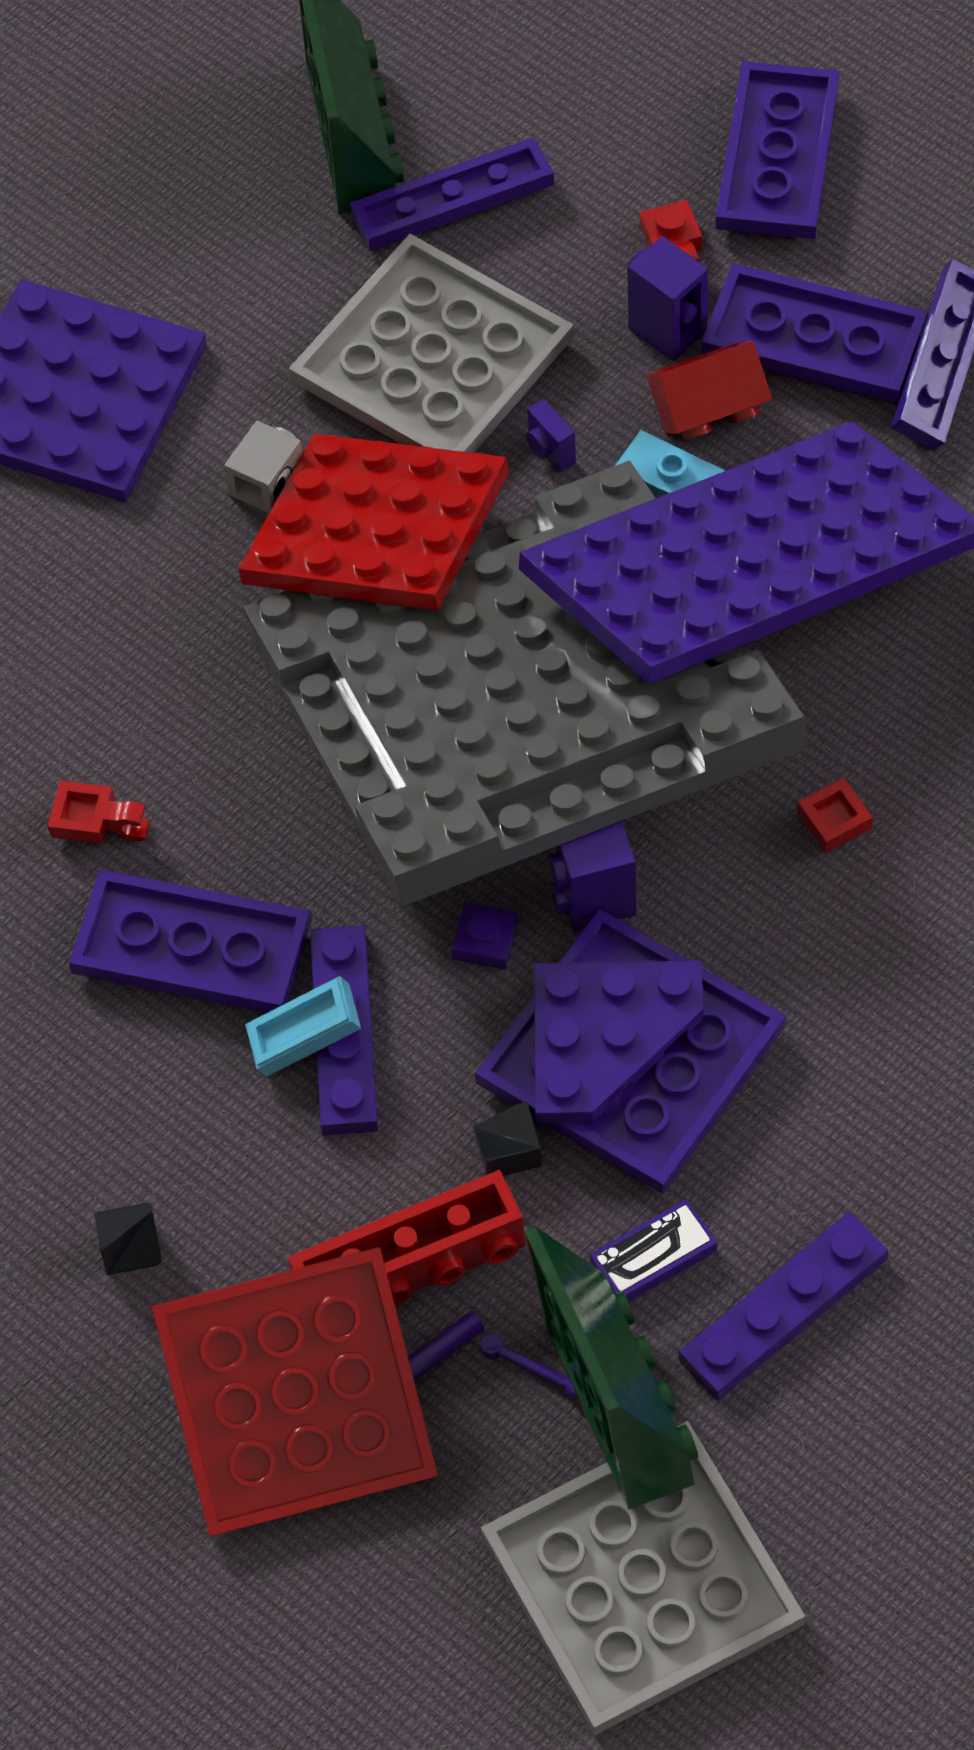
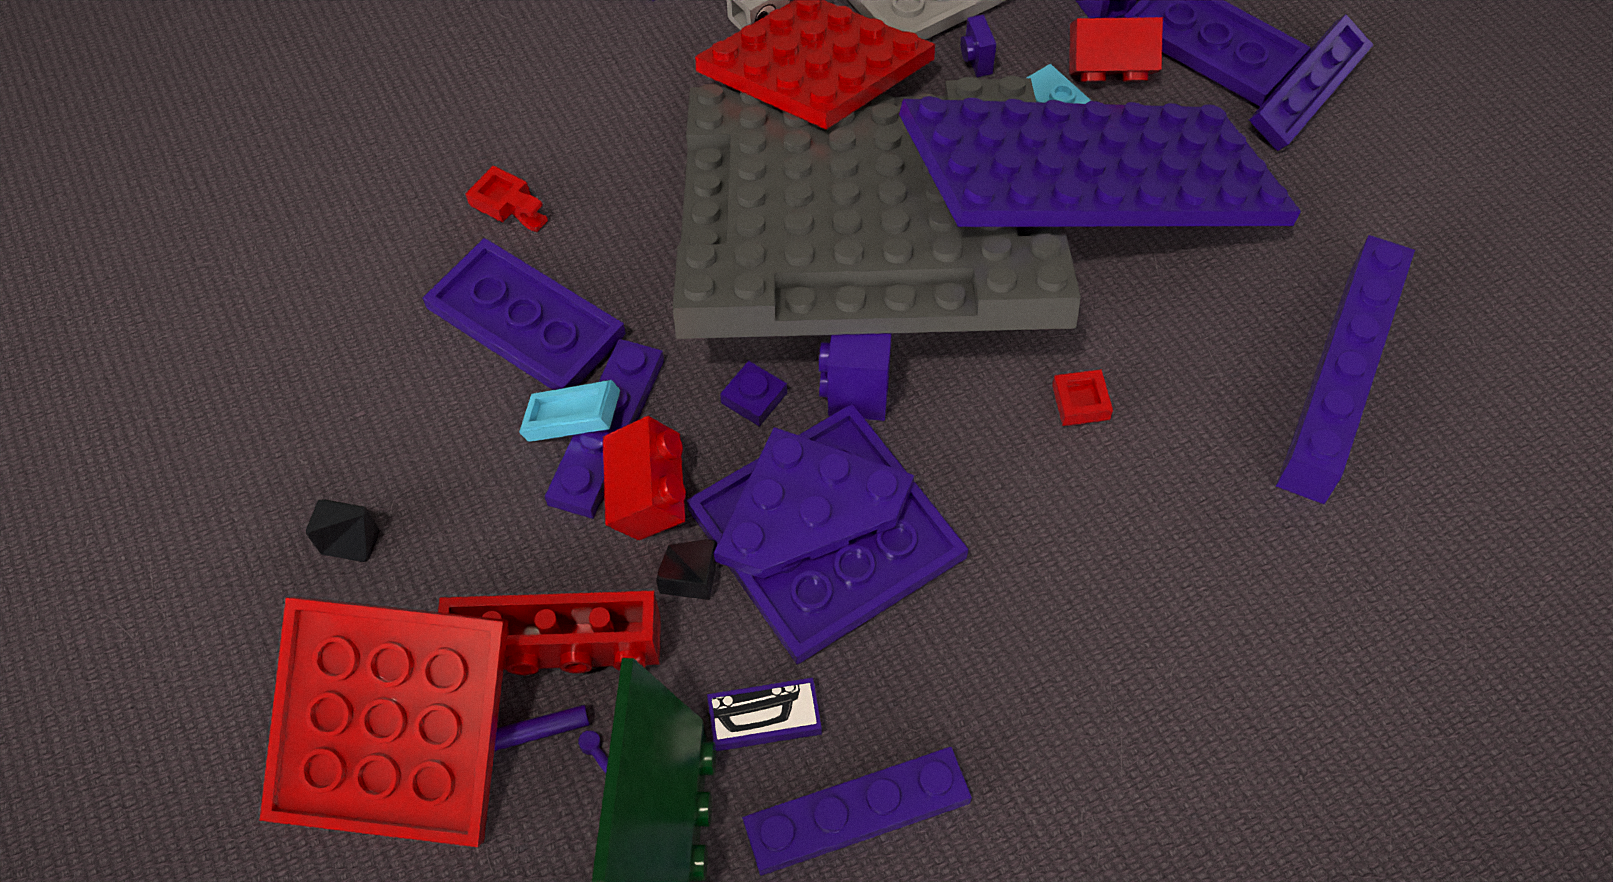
camera: 20 degrees right, 0 degrees up
none -> red brick [603,416,686,540]

